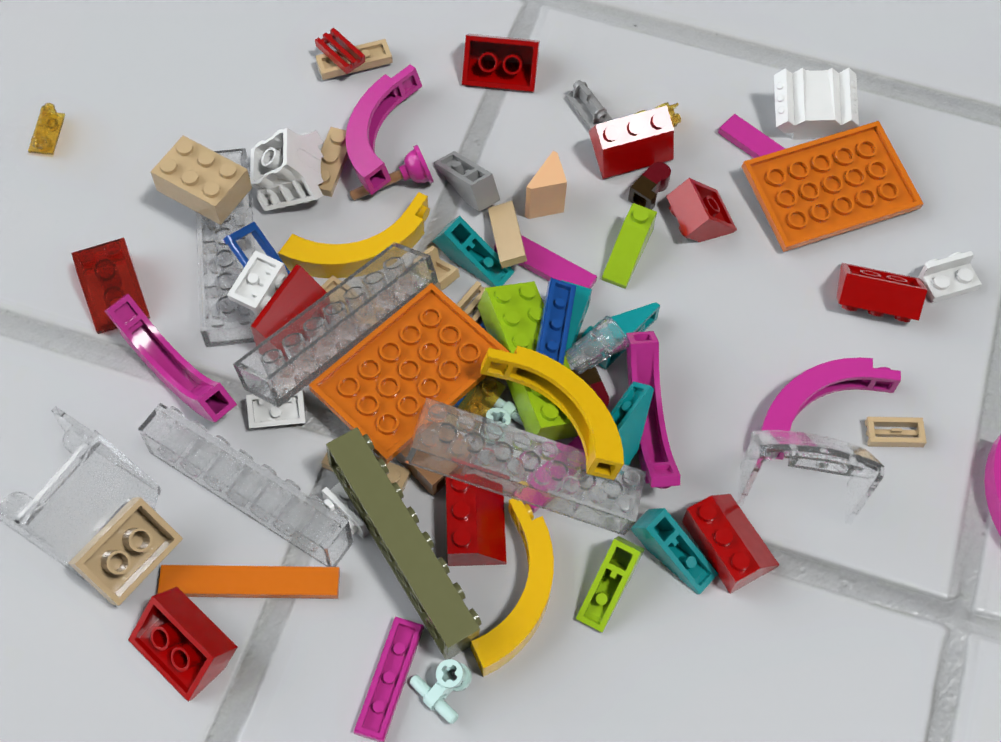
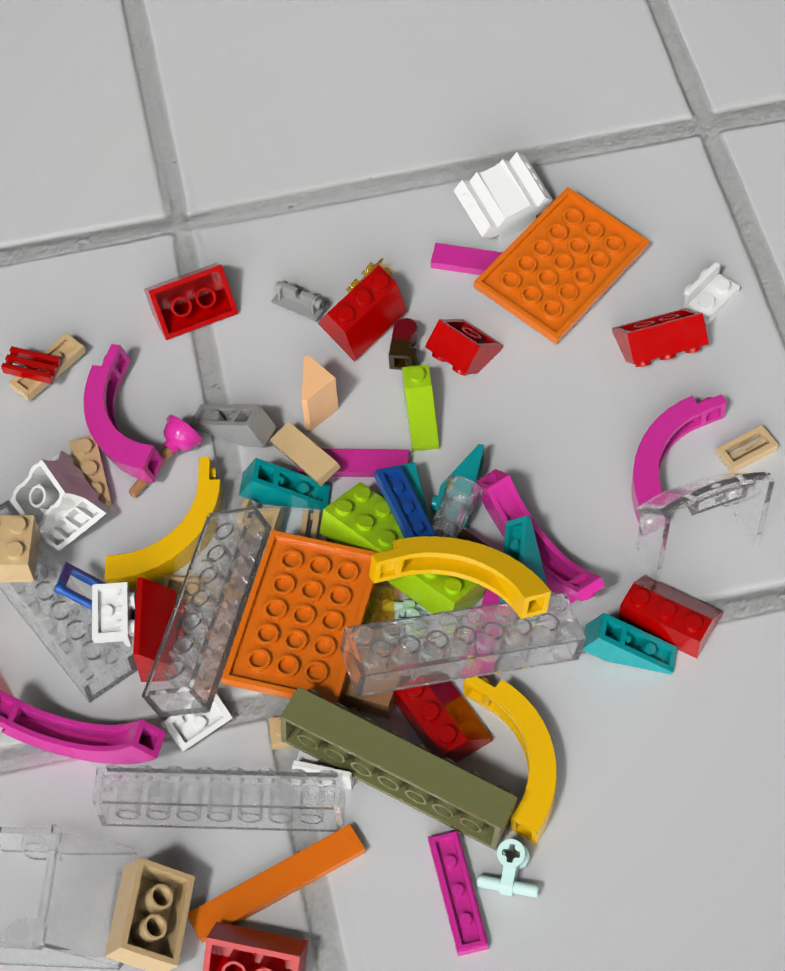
camera: 25 degrees left, 5 degrees down
lime slope [576,536,645,632] -> none

